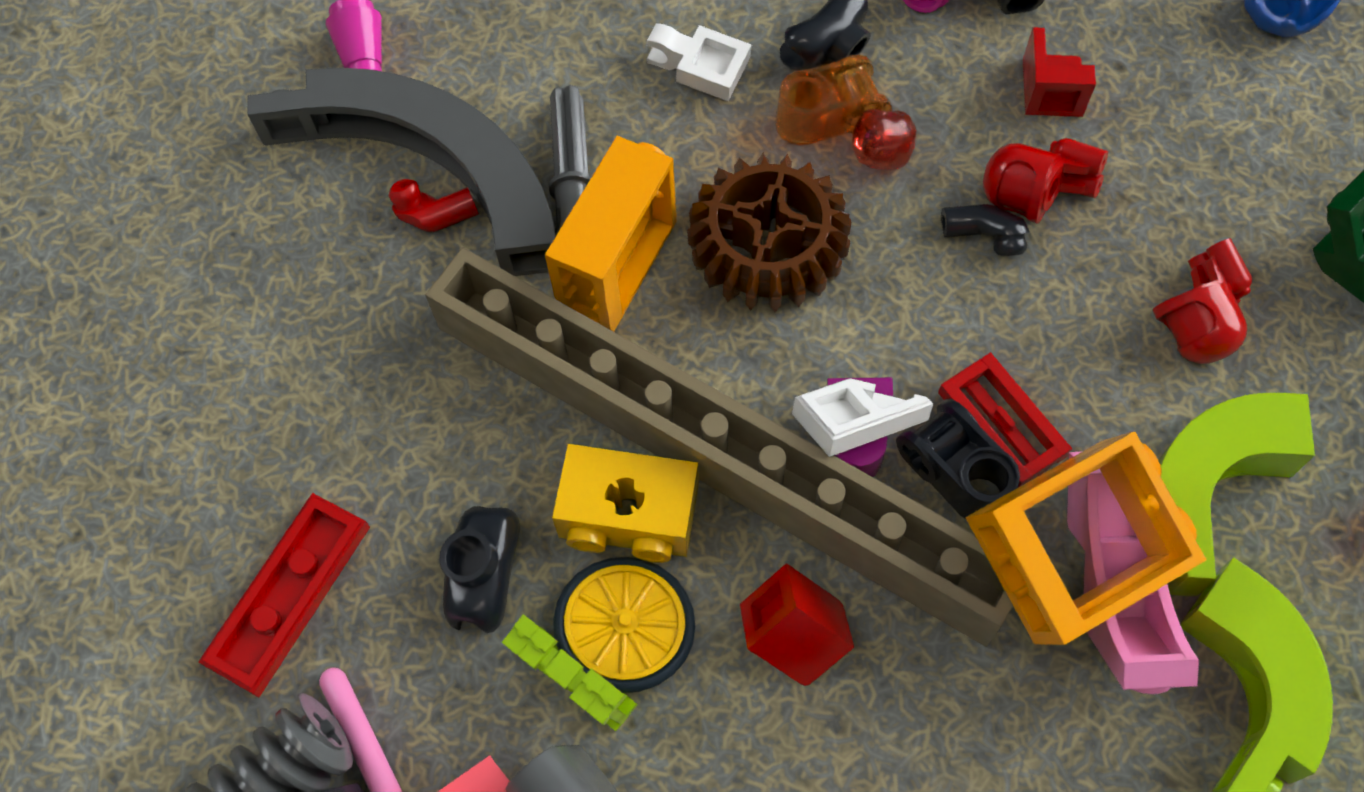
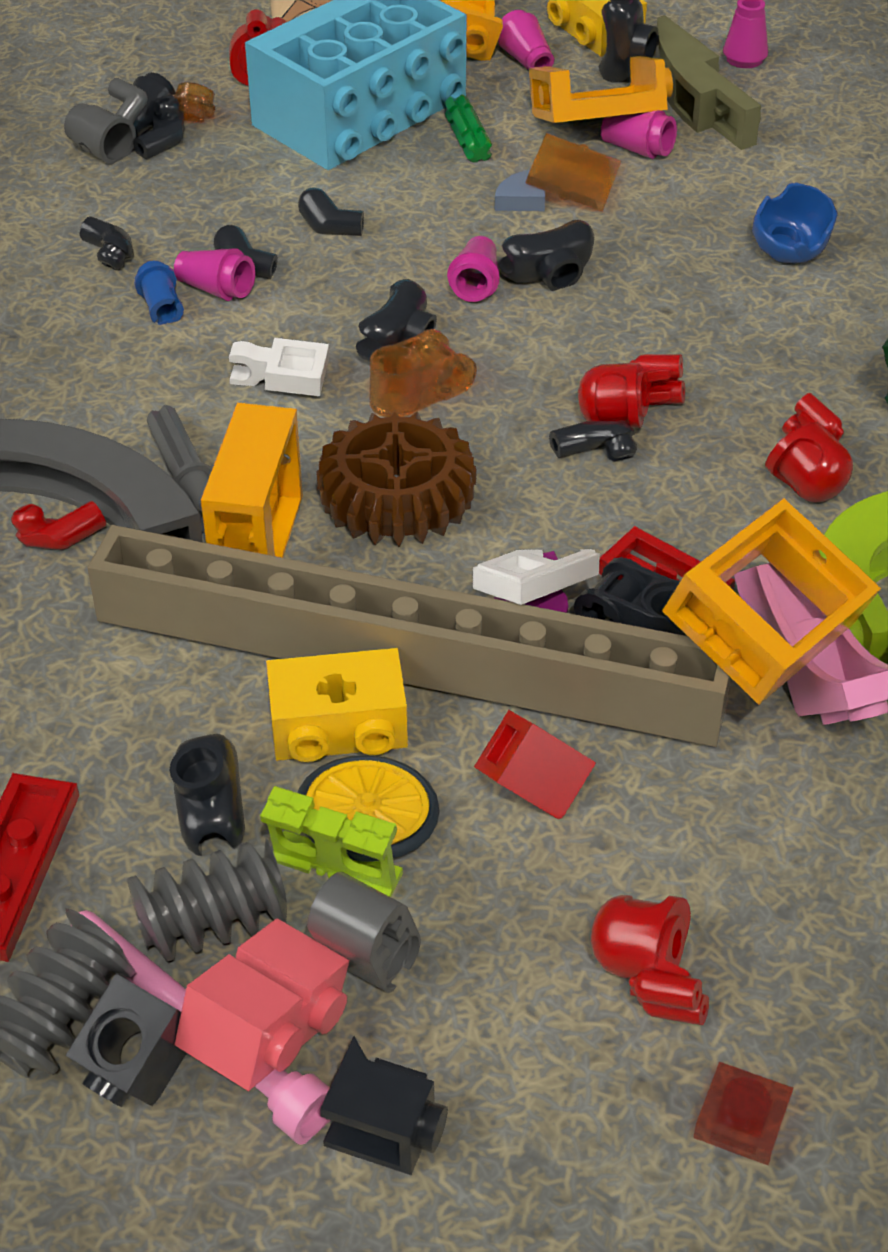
camera: 20 degrees left, 20 degrees down
clear red piece [852,108,917,171] -> none
red panel [1023,27,1096,117] -> none
none -> dark grey piece [127,838,287,962]

